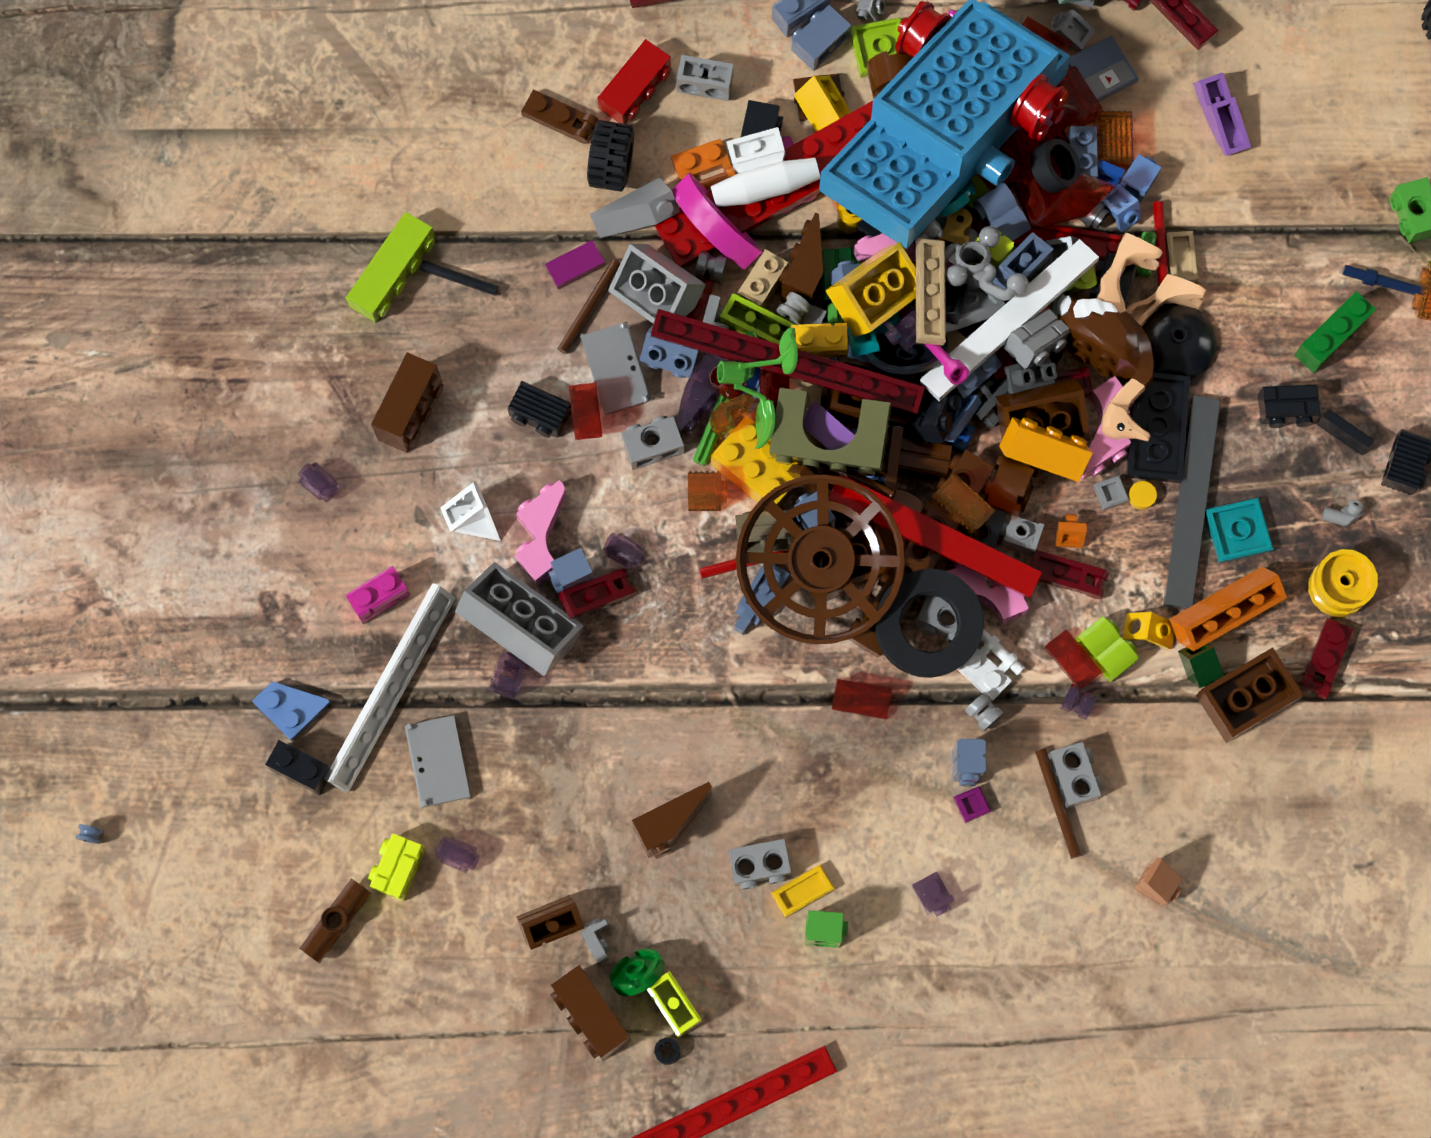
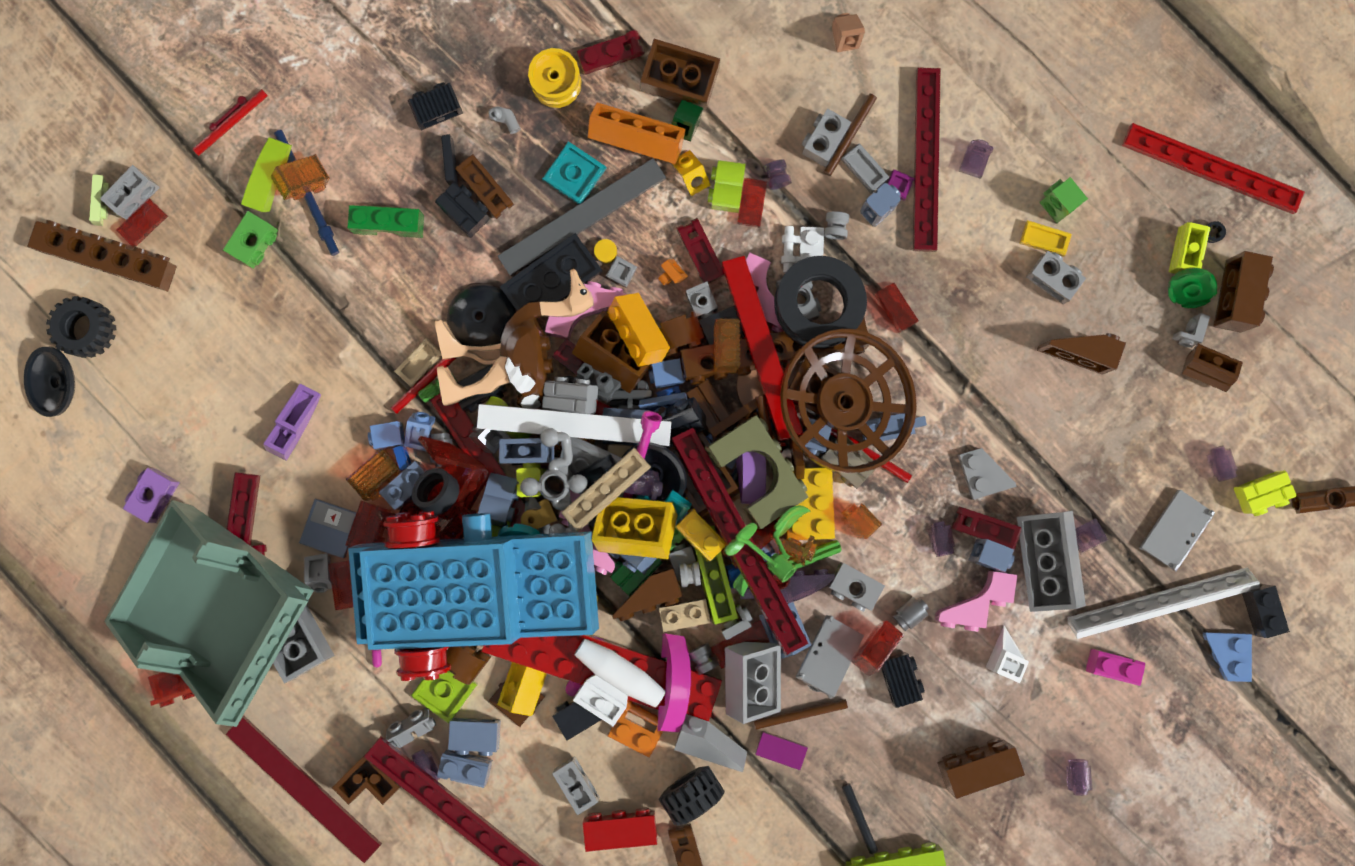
camera: 130 degrees left, 10 degrees up
none -> reddish brown plate [455,154,514,219]
none -> medium blue brick [648,359,684,389]
none -> light grey tile [841,143,889,194]
none -> flat silver brick [893,597,929,631]
none -> dark red plate [913,68,941,252]
none -> light grey wing [958,448,1017,500]

